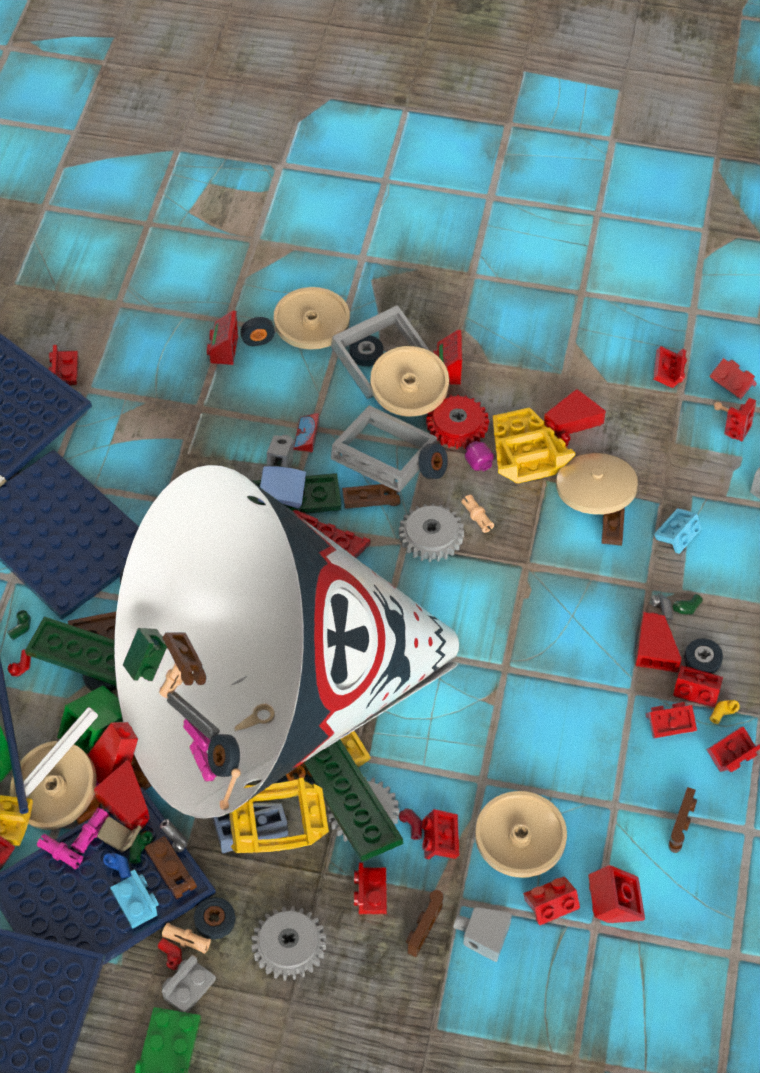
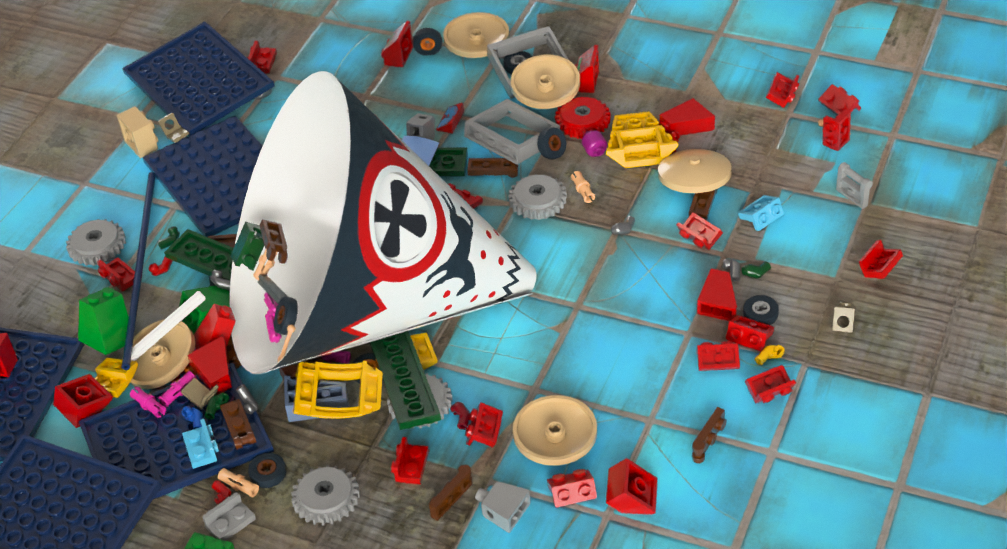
camera: 15 degrees right, 10 degrees down
none -> flat silver arm [210,270,231,290]
none -> flat silver arm [611,216,635,235]
none -> bracket [676,212,723,250]

